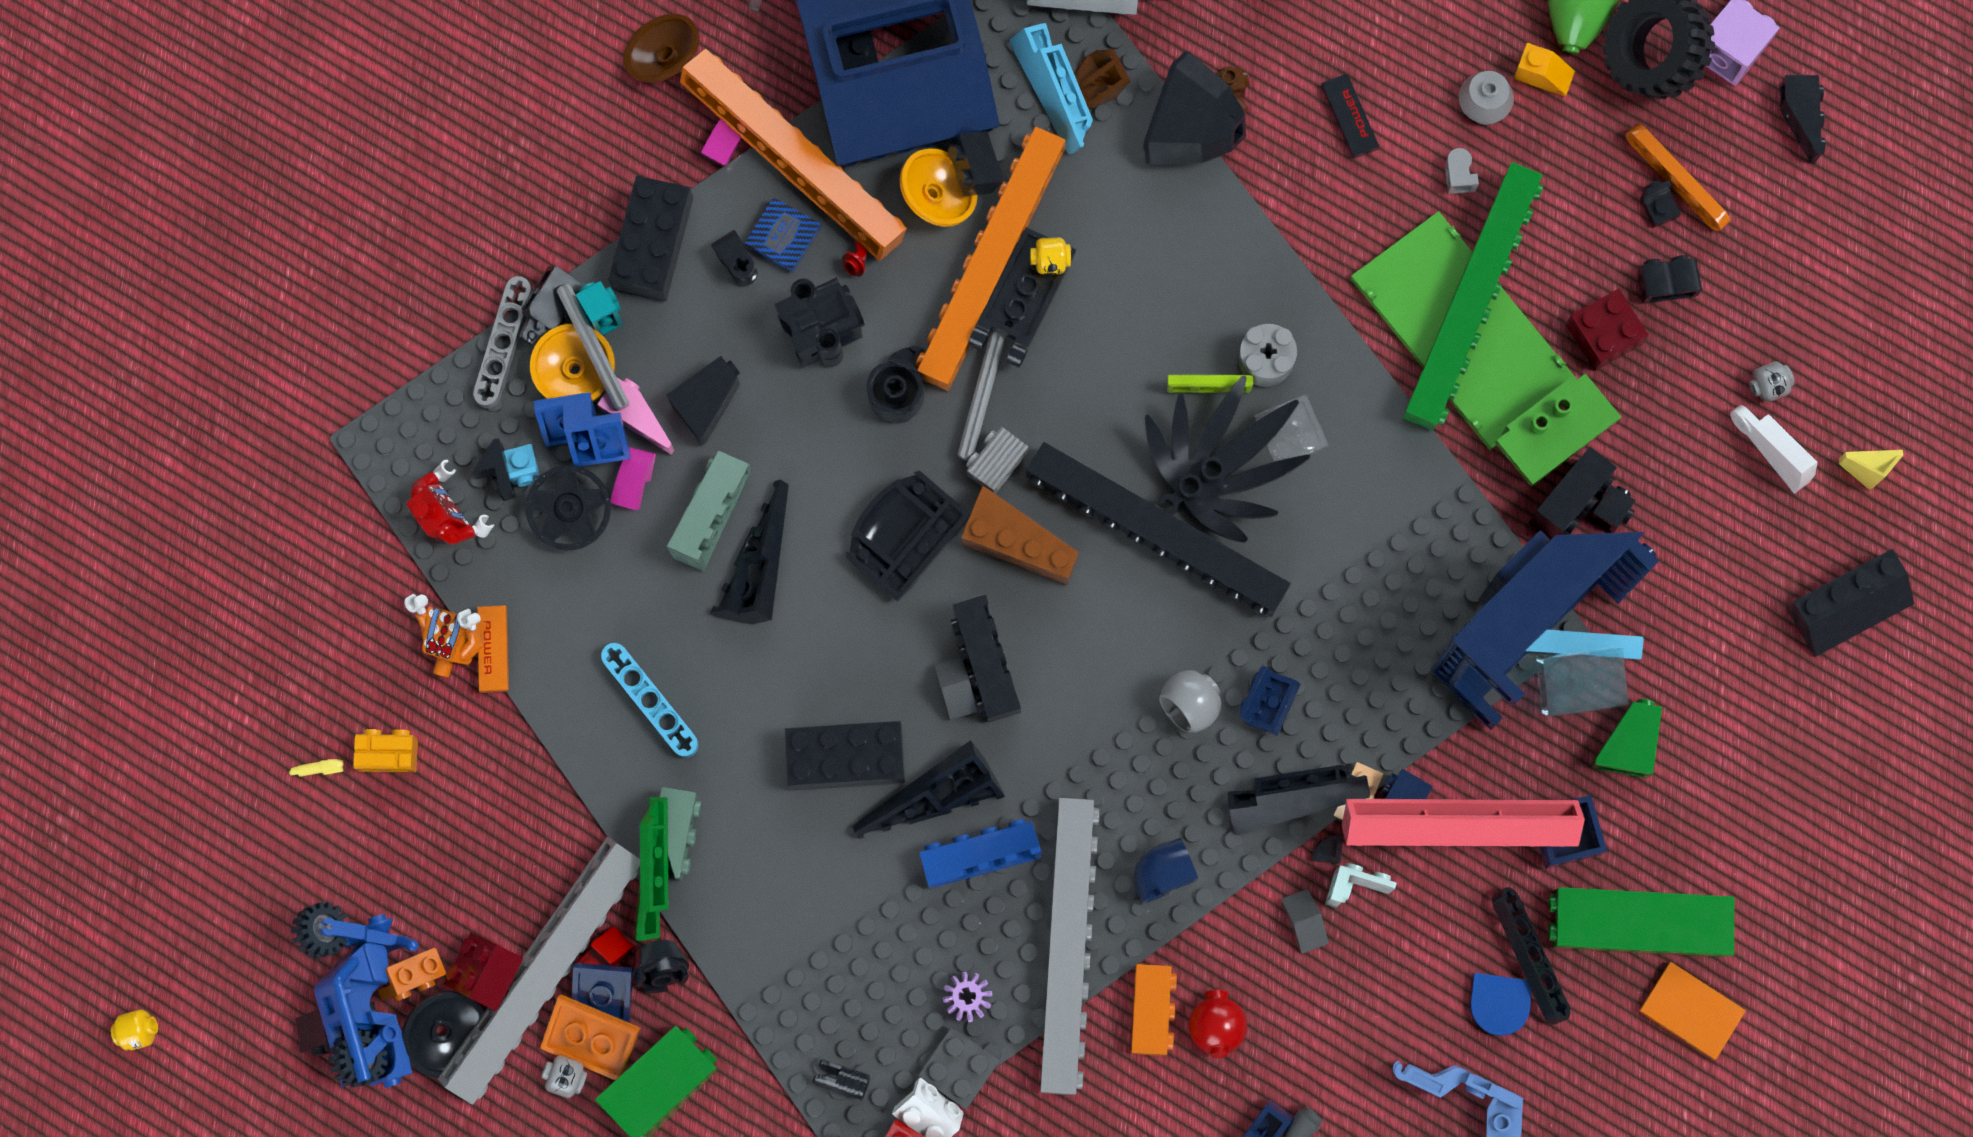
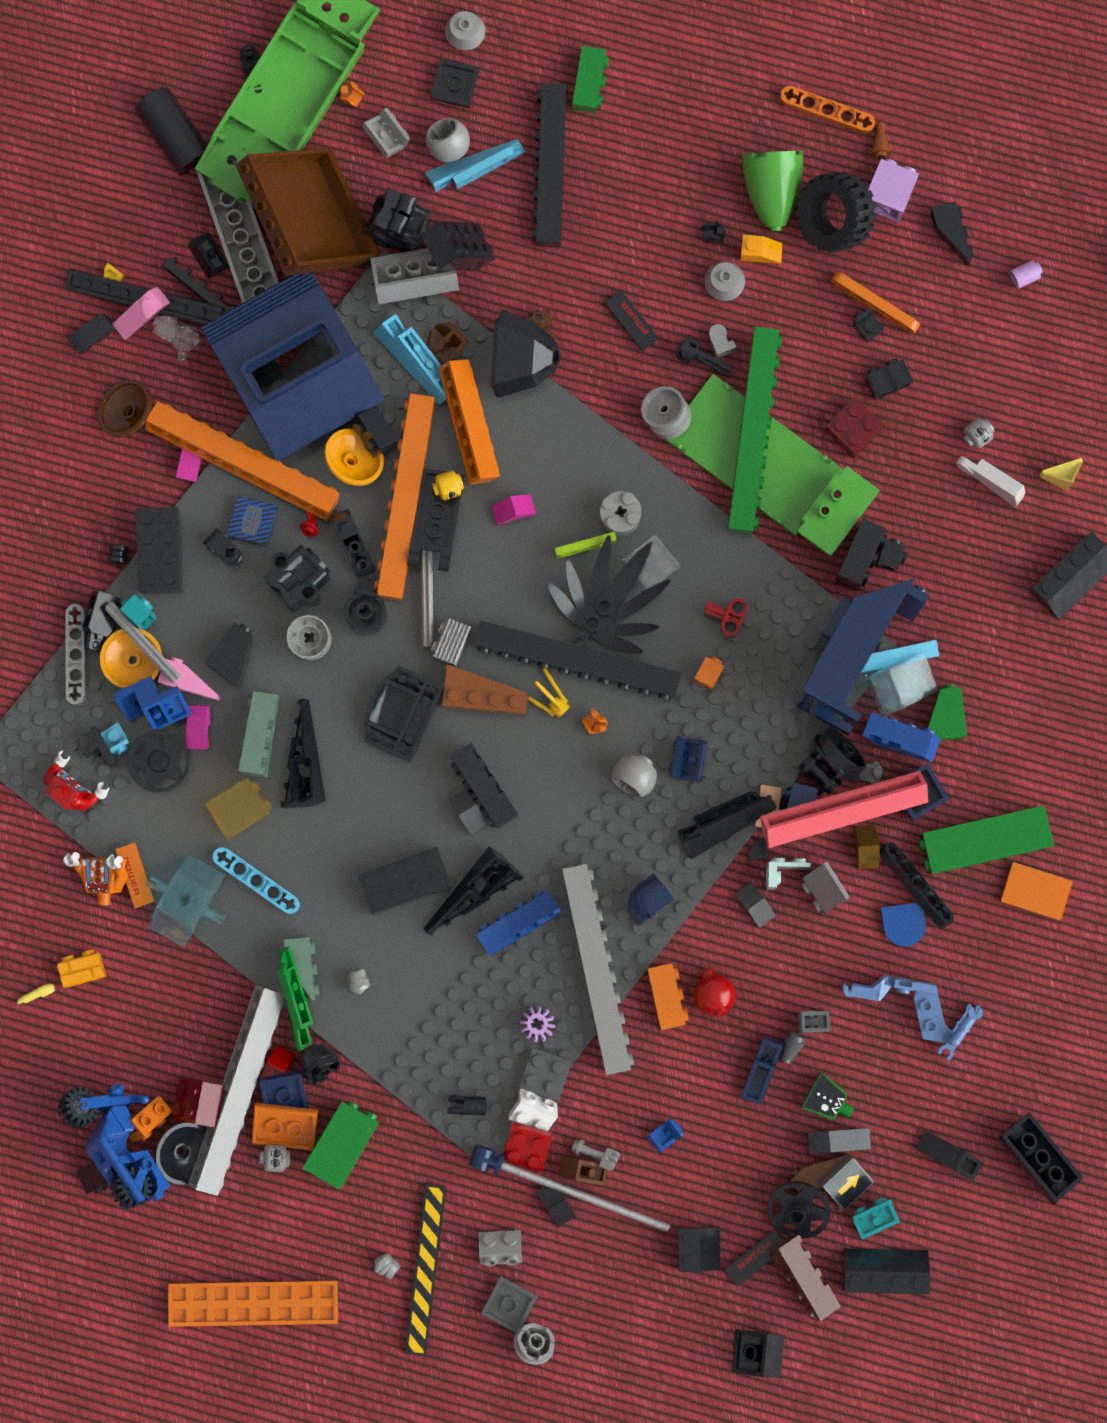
camera: 15 degrees left, 5 degrees up
none -> black wheel [107,545,130,565]
none -> clear light blue slope [146,855,226,948]
none -> clear yellow panel [205,777,272,840]
none -> light grey wheel [286,615,332,660]
none -> black slope [330,508,375,577]
none -> light grey arm [347,969,370,994]
none -> orange brick [438,359,500,485]
none -> dark pink slope [491,494,536,526]
none -> yellow plant [528,669,570,718]
none -> orange arm [582,708,607,734]
none -> light grey wheel [641,386,692,439]
none -> black piece [675,335,733,377]
none -> orange brick [694,656,724,690]
none -> black arm [701,221,726,244]
none -> red beam [704,598,747,638]
none -> dark grey slope [796,1011,830,1033]
none -> black piece [797,728,866,797]
none -> light grey slope [801,862,850,914]
none -> pearl gold slope [855,826,879,869]
none -> light grey arm [859,761,884,784]
none -> blue wedge [863,712,941,763]
none -> lavender brick [1010,260,1043,289]

